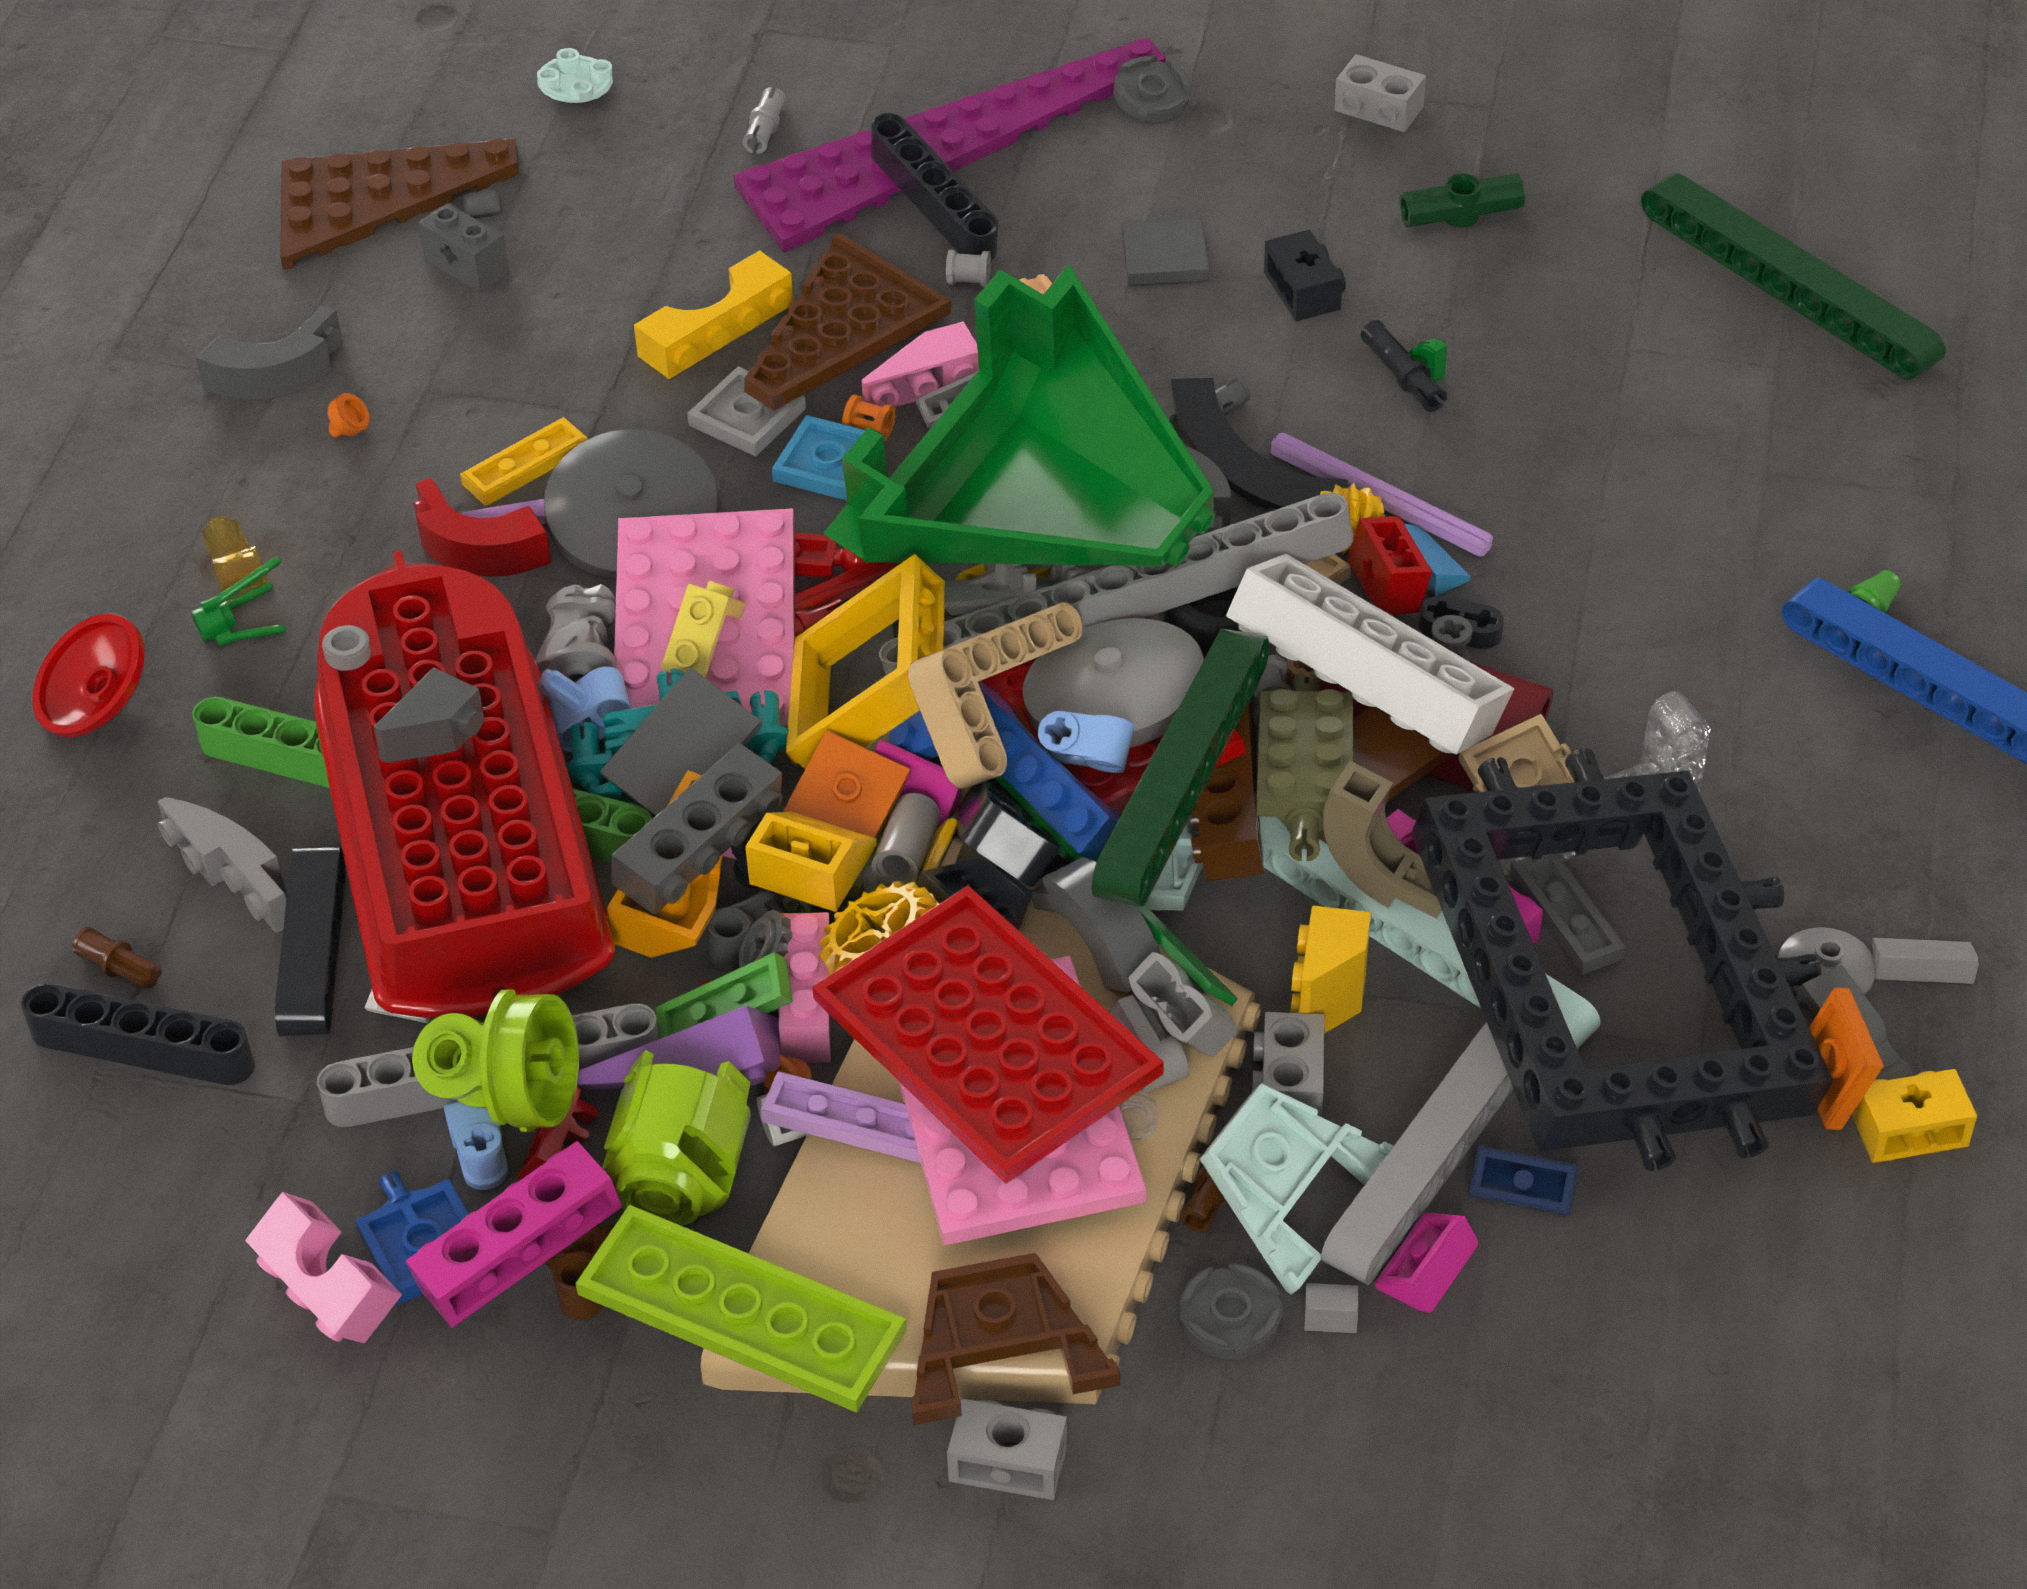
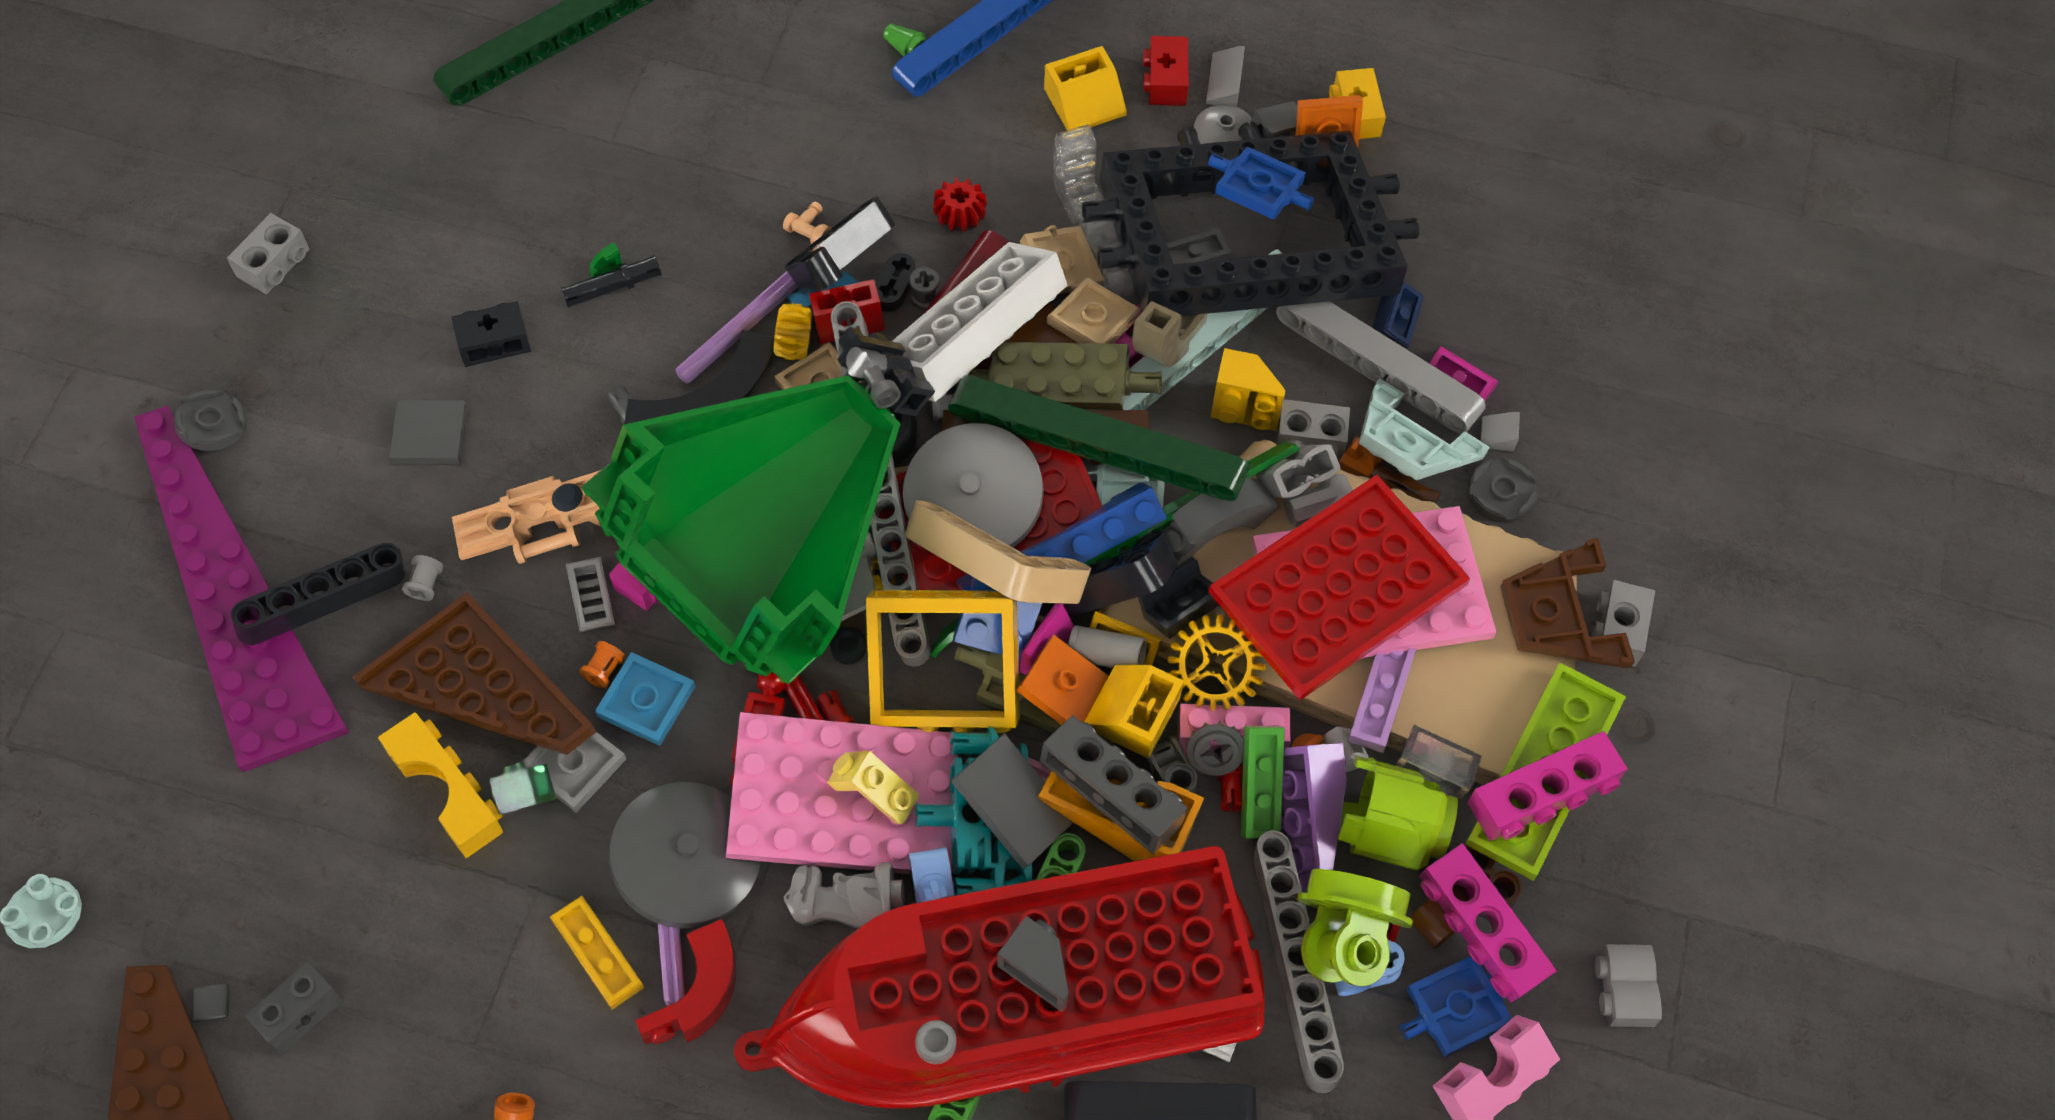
camera: 90 degrees left, 15 degrees up
light grey pin [742,87,786,154] -> none
bright pink slope [861,321,979,407] -> none
light blue piece [1038,711,1134,773] -> none
dark green piece [1399,173,1525,228] -> none
none -> clear green brick [490,762,556,815]
none -> light nougat piece [783,202,832,244]
none -> beam [785,196,895,295]
none -> black hips [837,327,936,416]
none -> red gear [933,176,987,233]
none -> yellow slope [1044,46,1127,135]
none -> tan tile [1047,277,1141,344]
none -> red brick [1143,36,1189,106]
none -> blue plate [1208,147,1314,220]
none -> clear slope [1394,725,1482,801]
none -> dark pink brick [1467,731,1628,841]
none -> light grey brick [1595,944,1662,1027]

